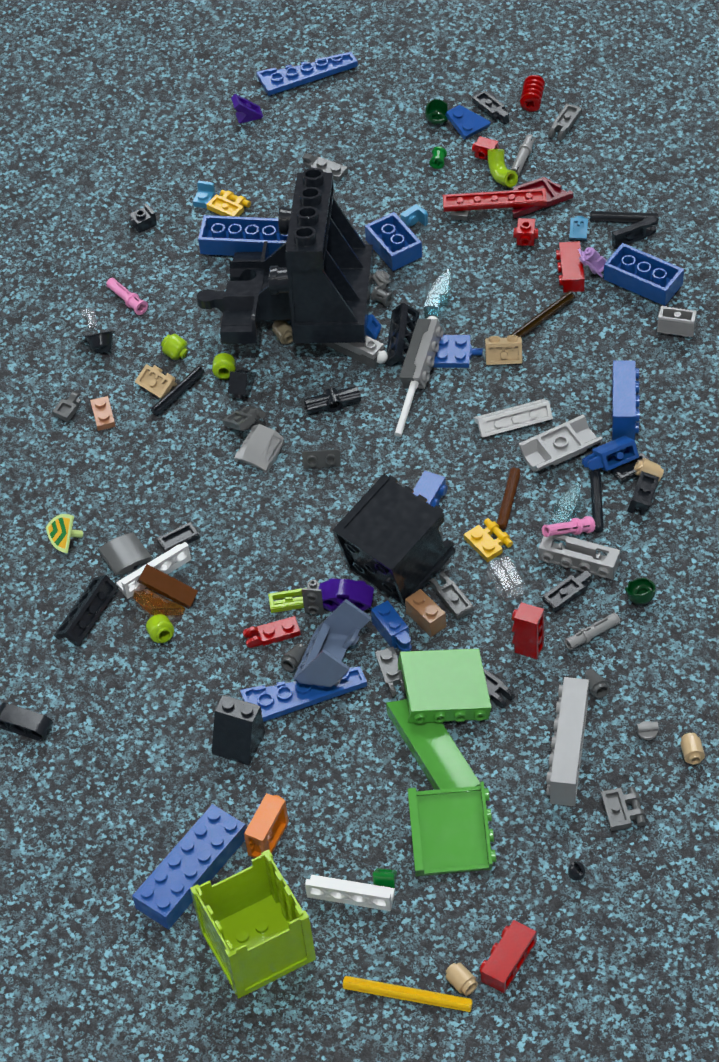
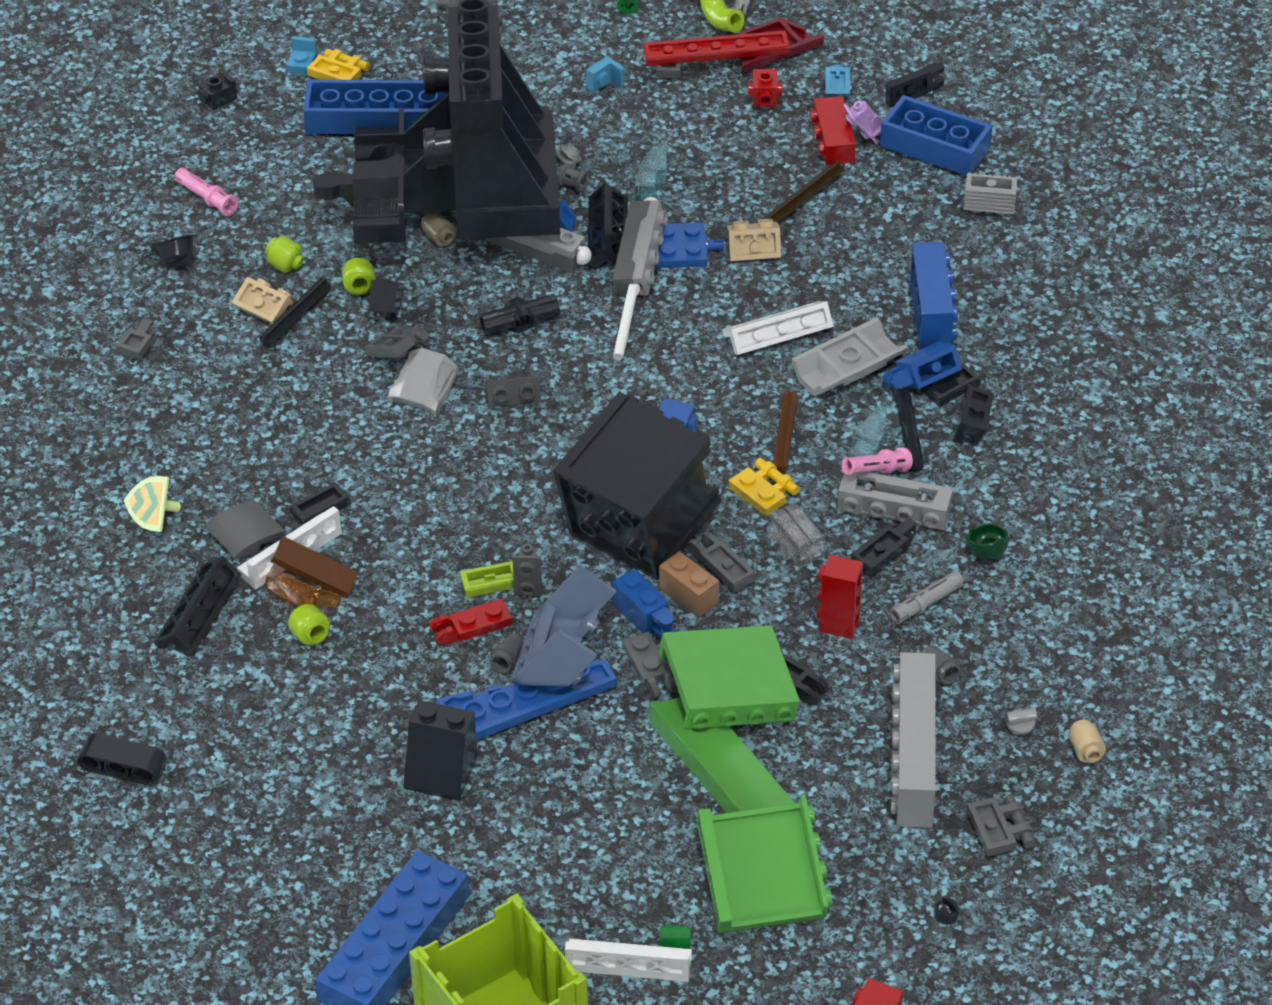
camera: 10 degrees left, 5 degrees down
clear arm [81,308,97,329] -> none
plate [90,396,116,431] -> none
orange window [244,793,289,858] -> none
dark purple brick [319,578,374,612] -> none
blue brick [365,212,422,271] -> none
black axle [590,211,659,224] -> none
tan brick [634,458,664,482] -> none

